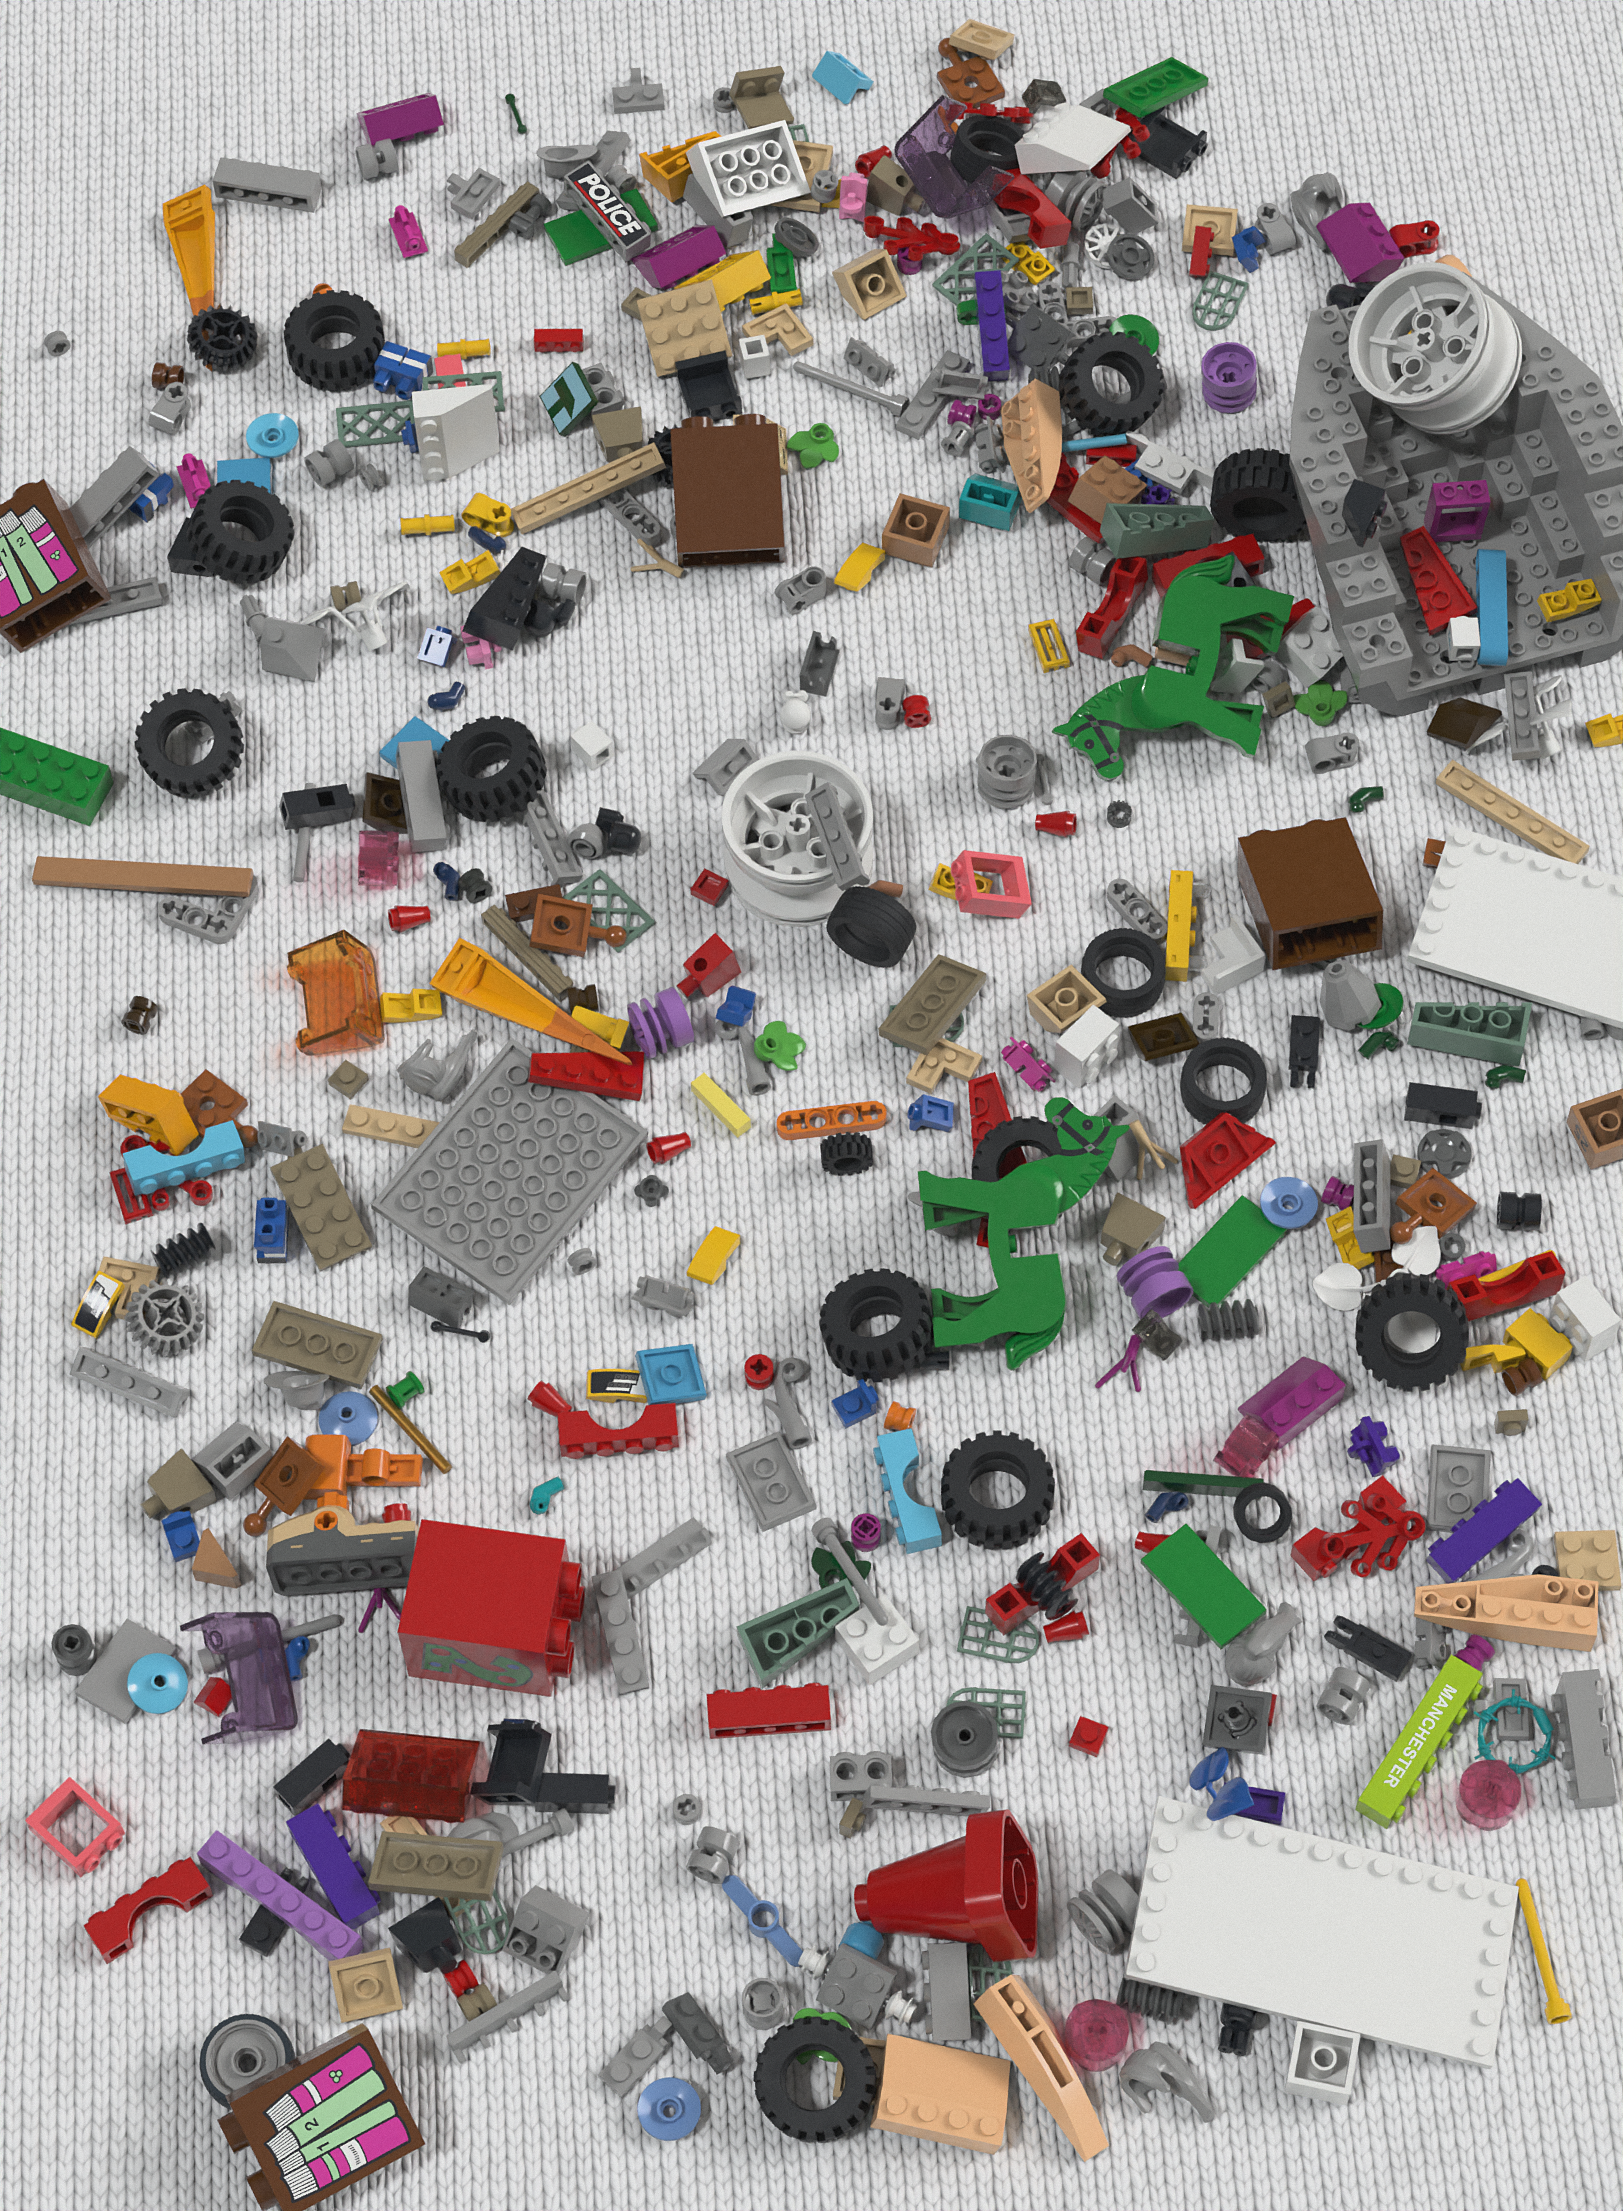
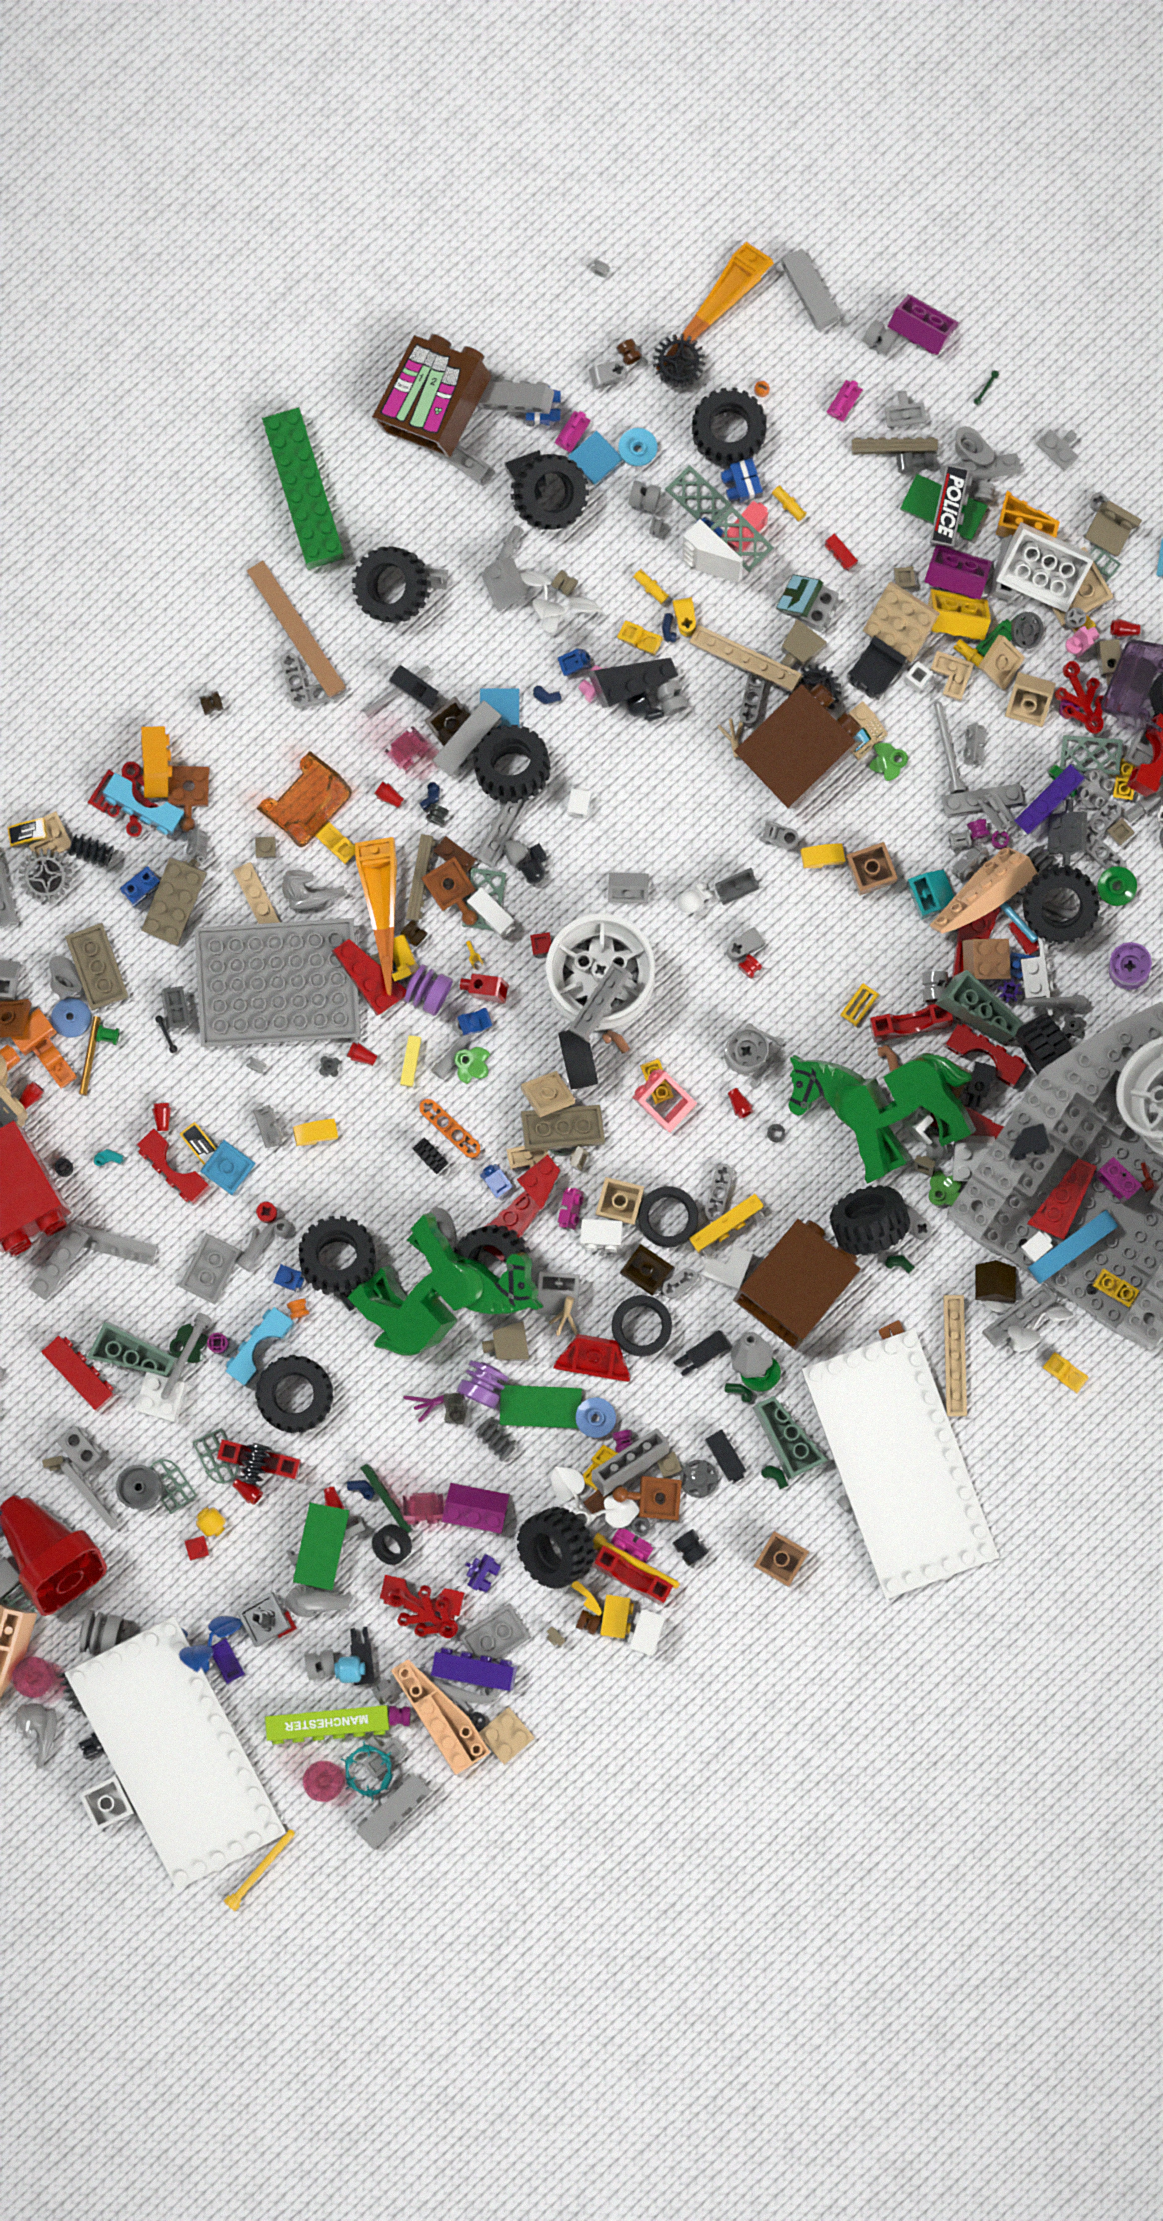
camera: 55 degrees right, 20 degrees up
none -> yellow head [196,1507,226,1537]
none -> medium azure head [335,1656,365,1683]
none -> yellow hand [466,941,484,969]
none -> white brick [467,888,515,937]
none -> red wing [517,1154,561,1210]
none -> tan plate [521,1071,575,1117]
none -> plate [570,1146,589,1171]
none -> black tyre [829,1185,911,1256]
none -> tan plate [978,635,1025,690]
none -> light grey plant [1022,995,1087,1011]

